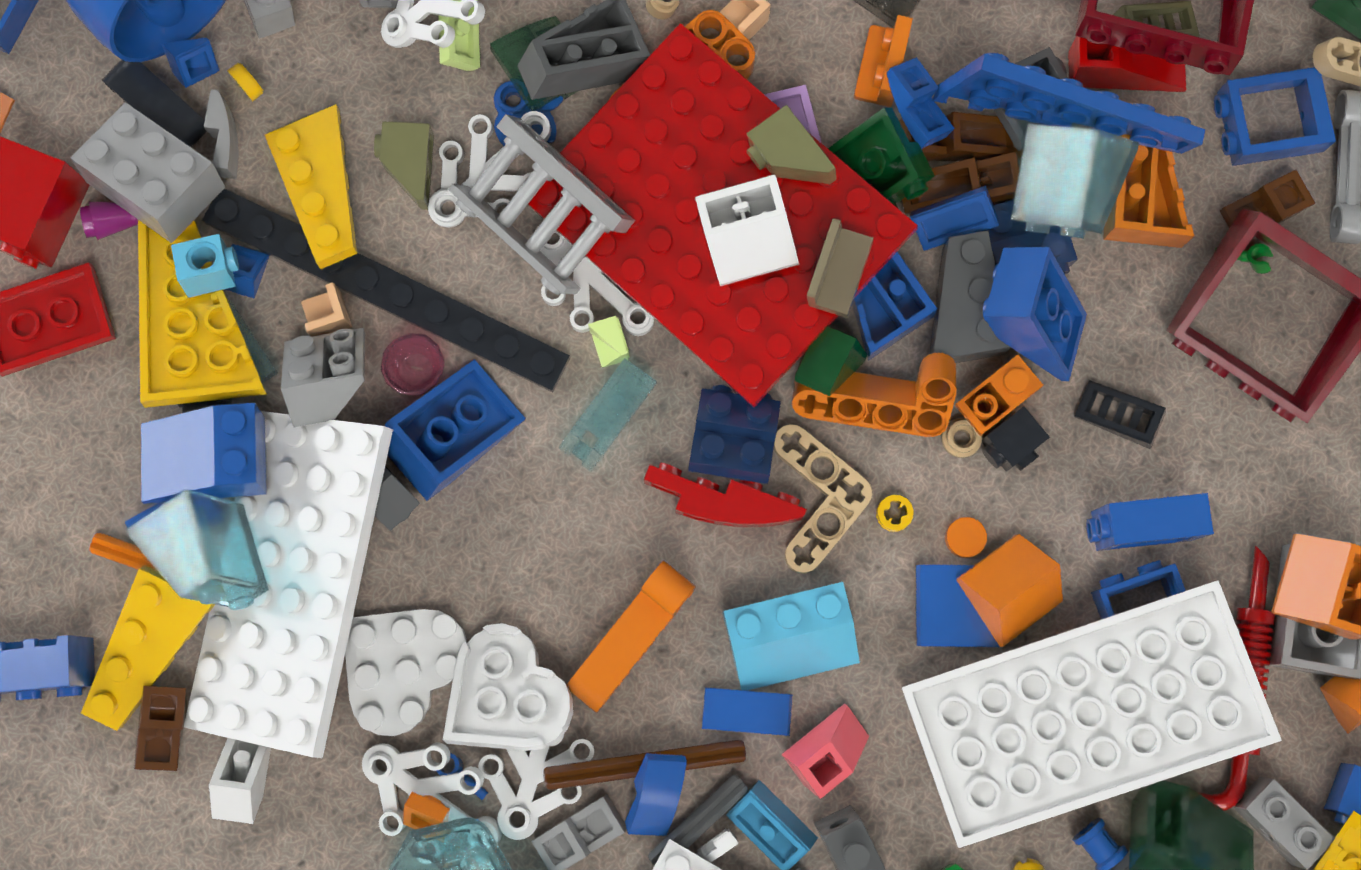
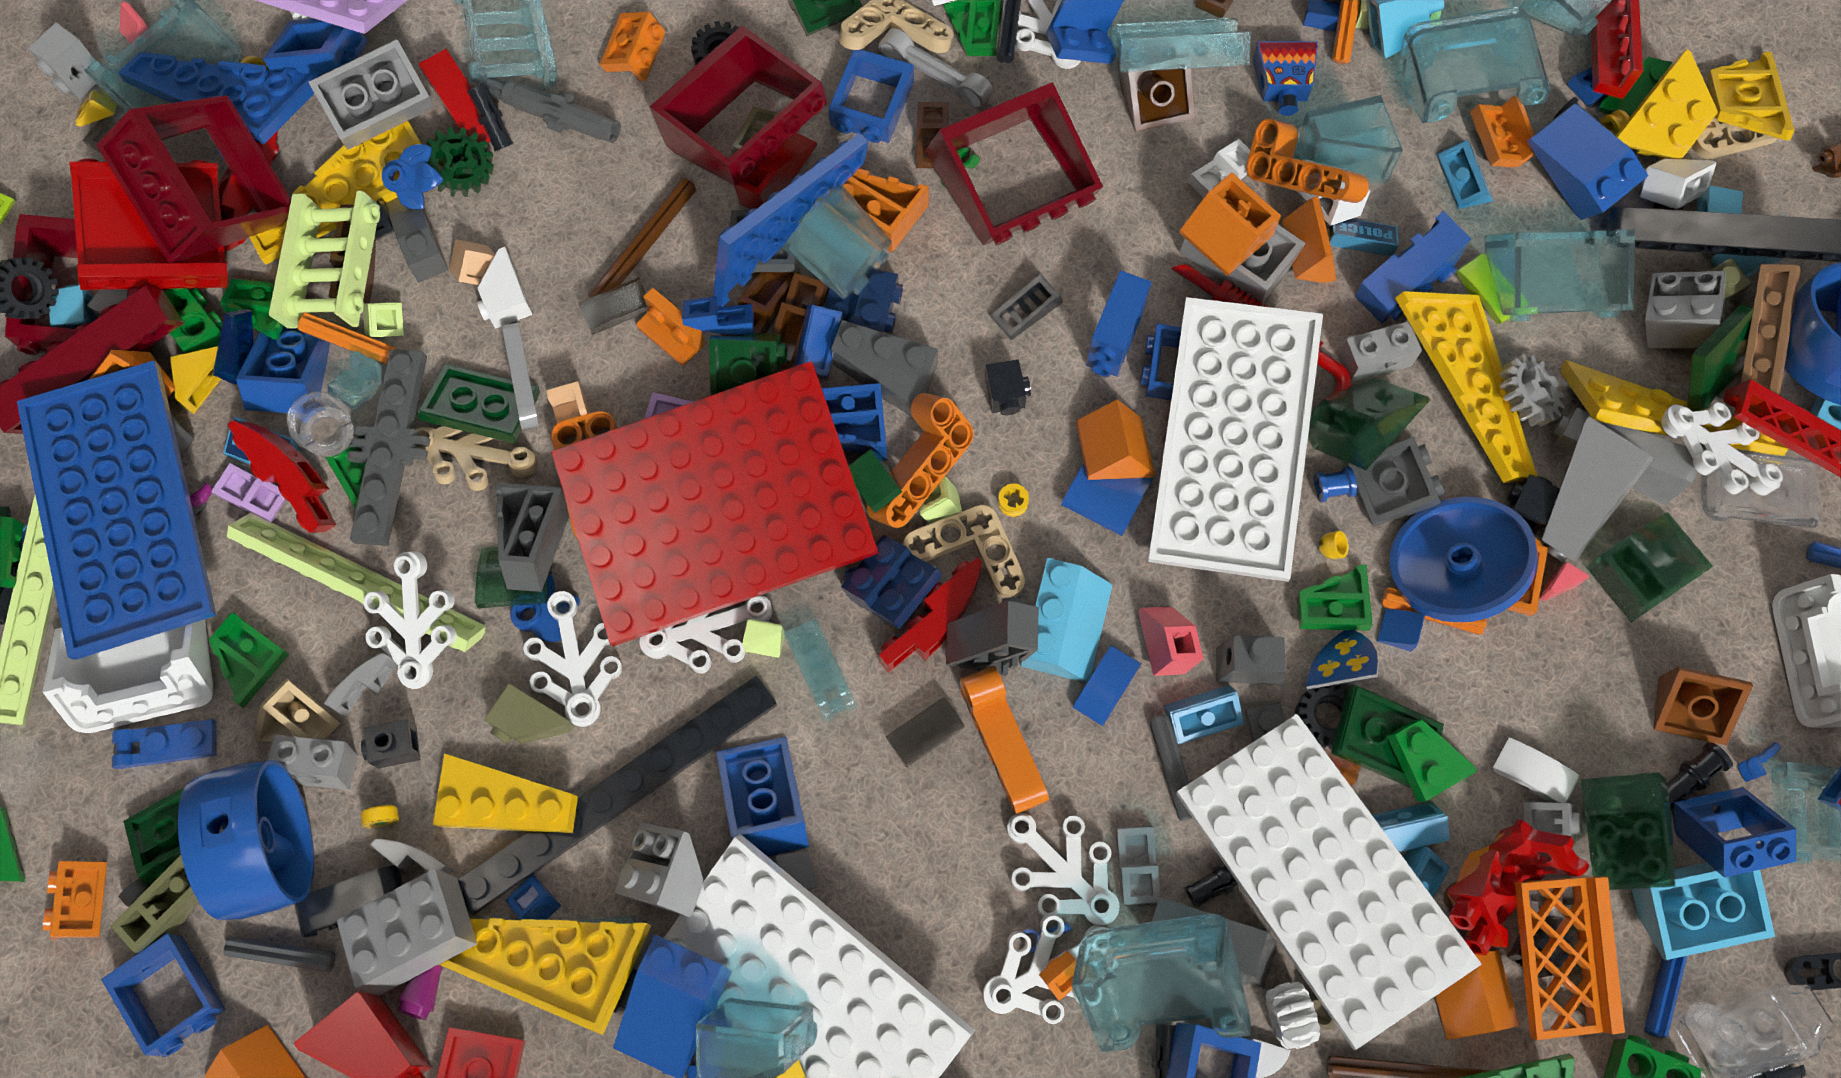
camera: 60 degrees left, 10 degrees down
blue slope [163,38,220,88] -> none
medium azure brick [171,234,239,298] -> none
light nougat panel [301,282,352,337] -> none
white plate [345,609,468,736] -> none
clear pink hair [380,333,445,396] -> none
white plate [443,623,573,751] -> none
light grey fence [448,114,635,295] -> none
reddish brown axle [543,740,746,790] -> none
blue slope [625,753,687,836] -> none
white slope [695,174,799,286] -> none
white tile [696,828,738,863] -> none
olive slope [746,105,836,184] -> none
dark tan panel [807,218,873,318] -> none
tan plate [942,418,982,458] -> none
orange tile [945,517,987,558] -> none
orange slope [955,354,1044,436] -> none
blue slope [983,247,1087,381] -> none
none -> dark grey axle [223,936,336,972]
none -> black brick [361,719,421,769]
none -> clear smoke plate [886,697,965,768]
none -> yellowish green slope [919,476,962,524]
none -> dark grey wedge [946,597,1039,676]

